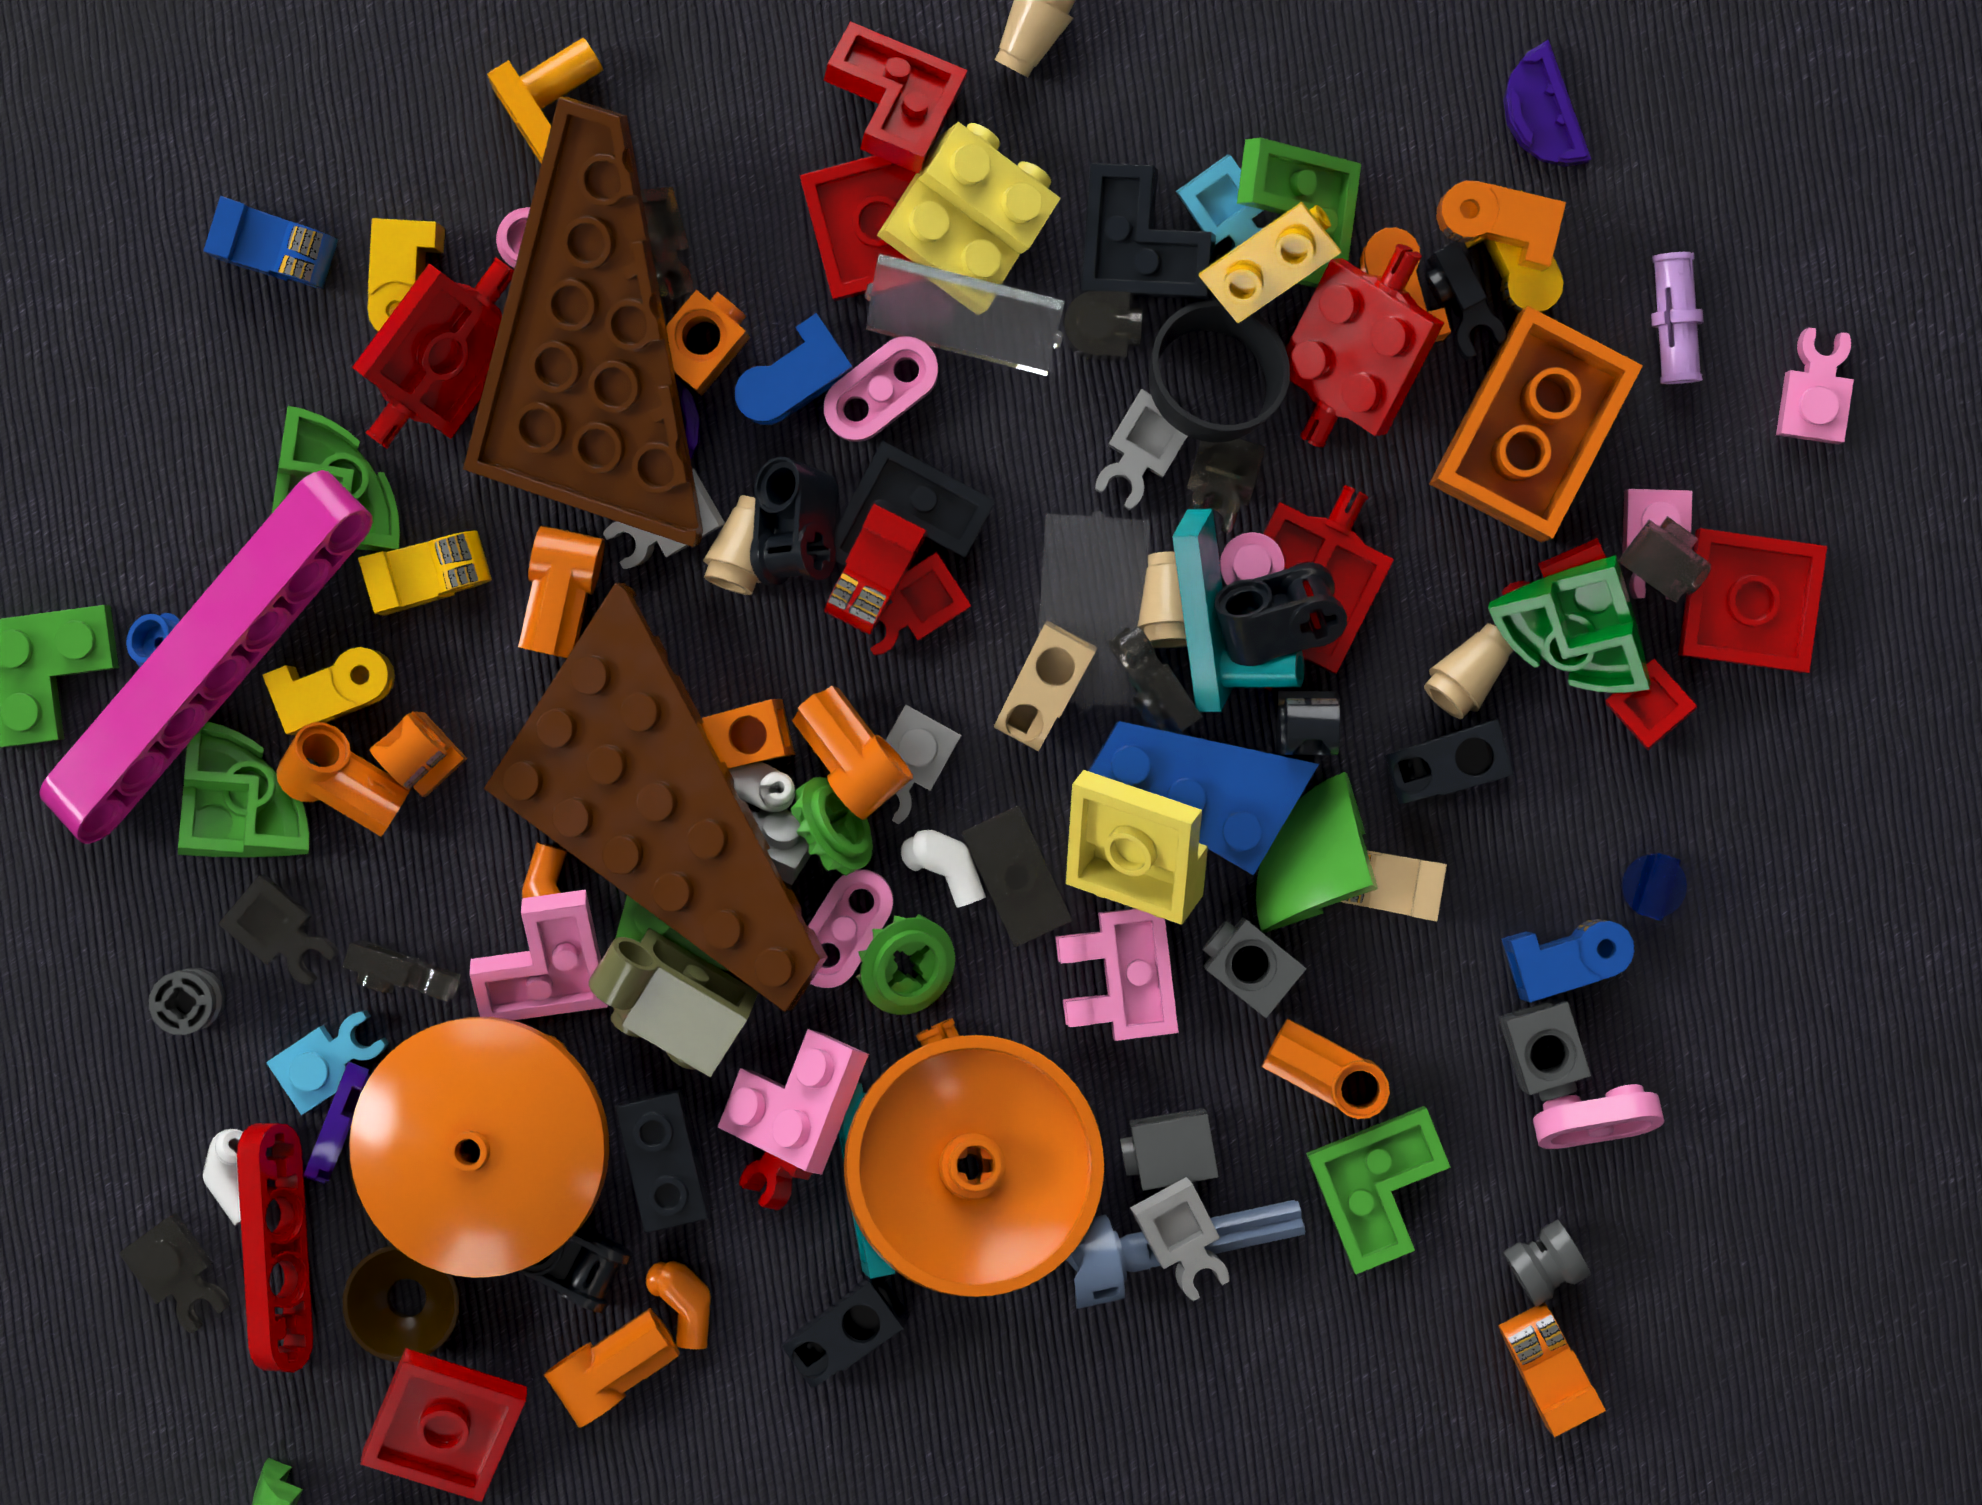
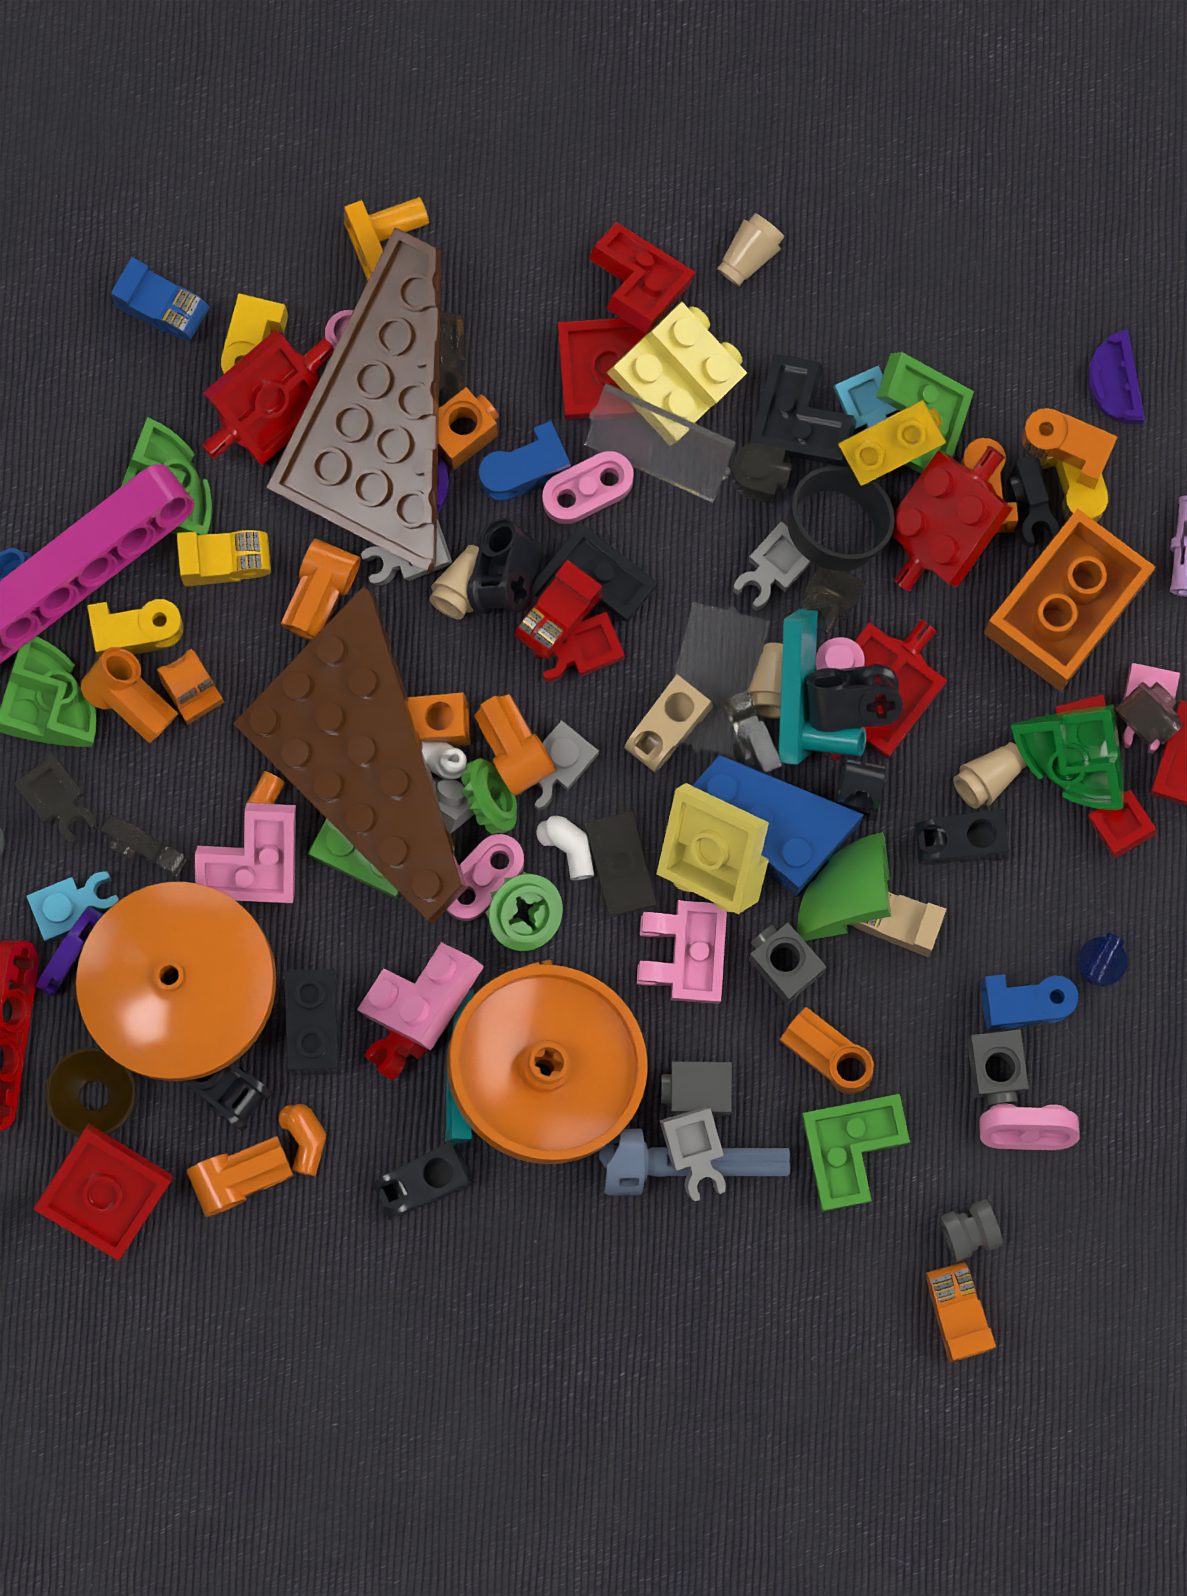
camera: 10 degrees right, 10 degrees down
olive hinge [589,928,759,1077] -> none

